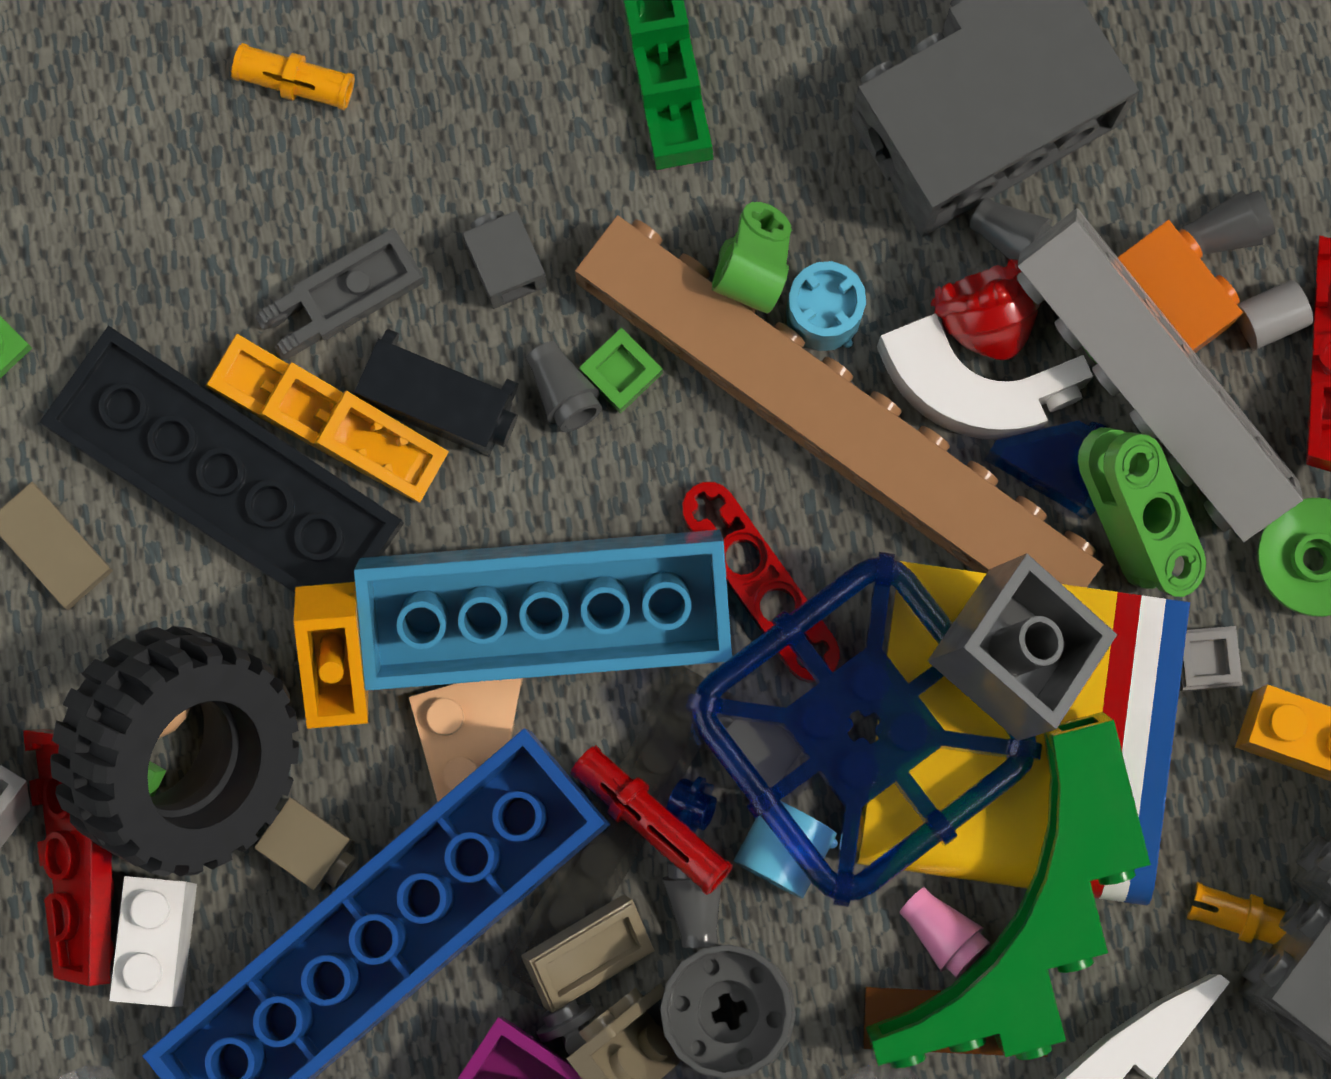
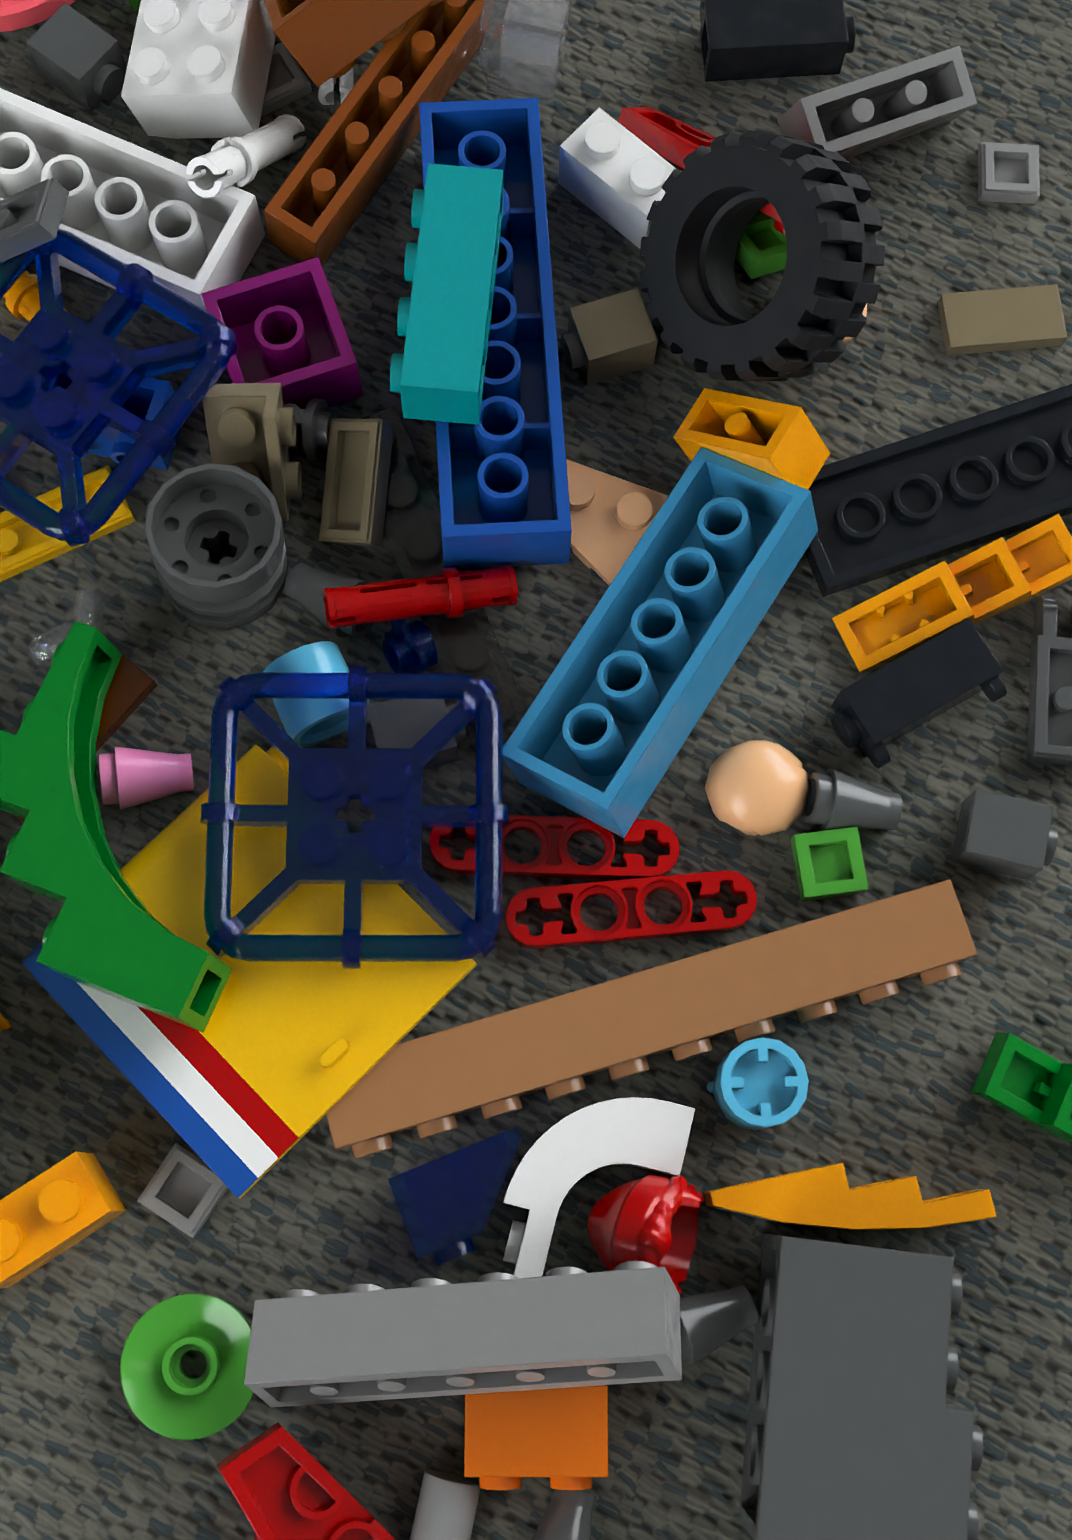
camera: 125 degrees right, 5 degrees down
bright green piece [712,202,792,314] -> none
dark grey brick [928,553,1118,741] -> none
bright green piece [1078,427,1206,597] -> none
none -> teal brick [390,163,503,425]
none -> red beam [506,870,757,949]
none -> light orange slope [704,1163,997,1230]
none -> light nougat hair [705,740,810,836]

